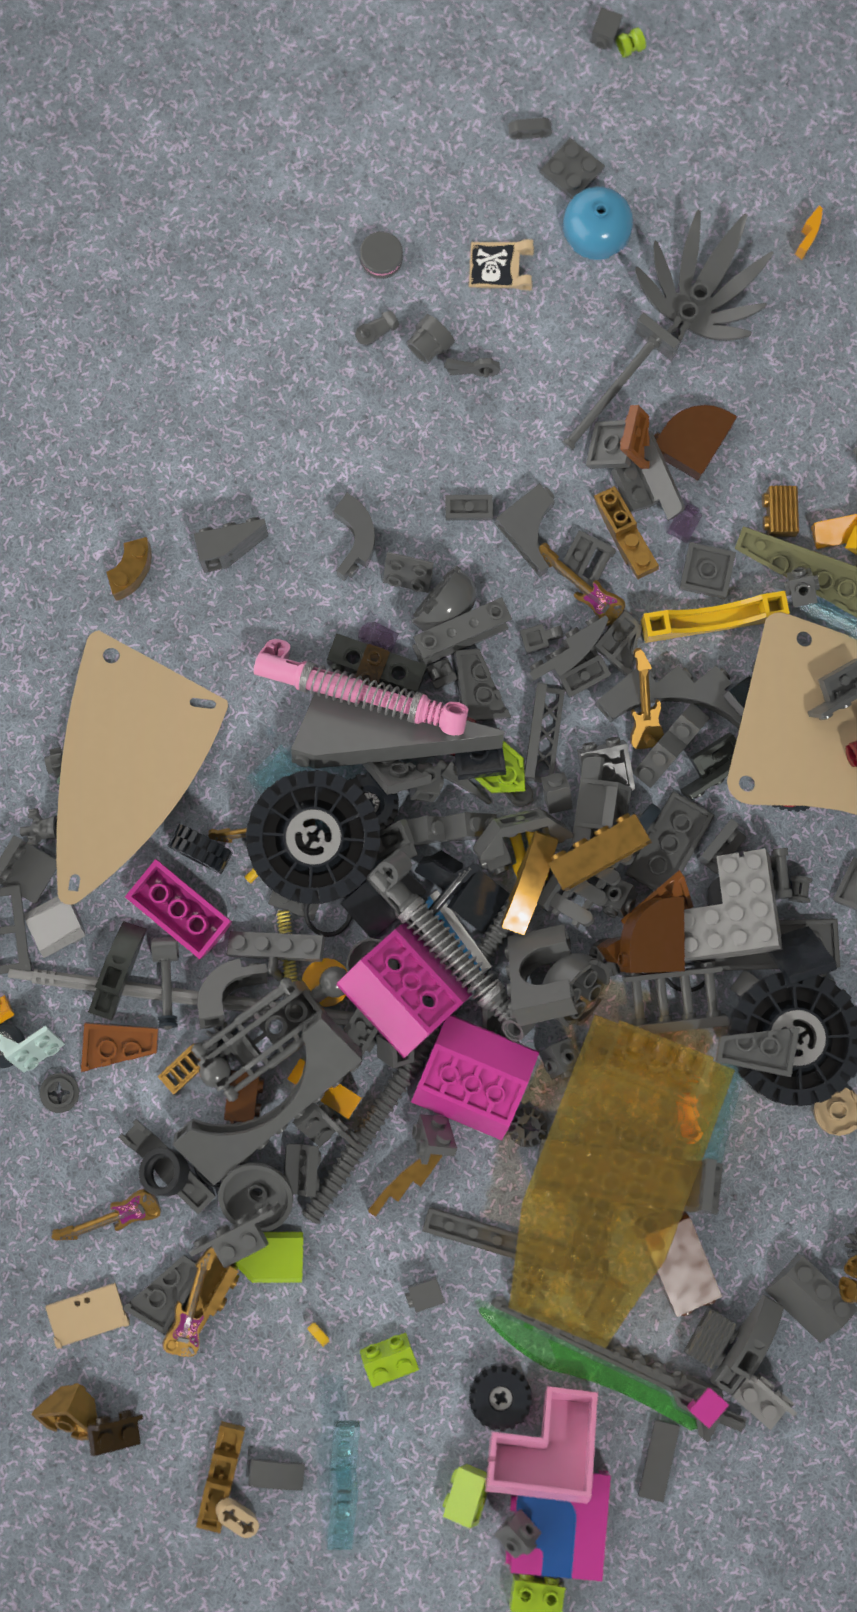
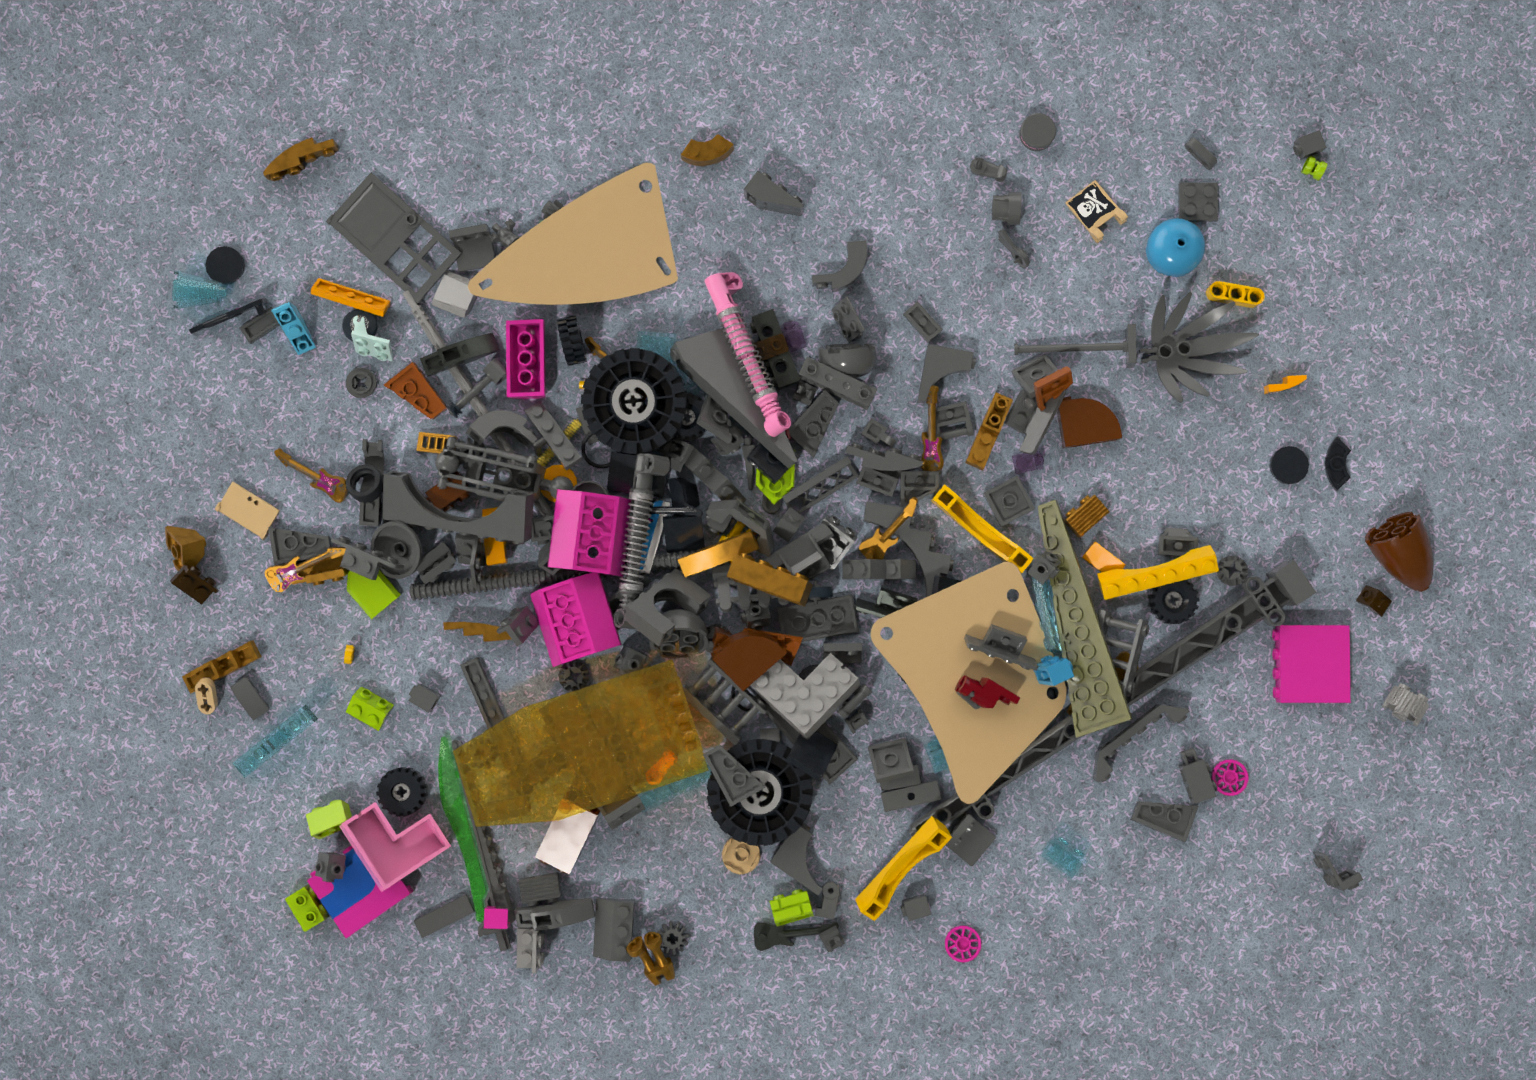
camera: 55 degrees right, 5 degrees up
none -> yellow beam [1206,281,1265,308]

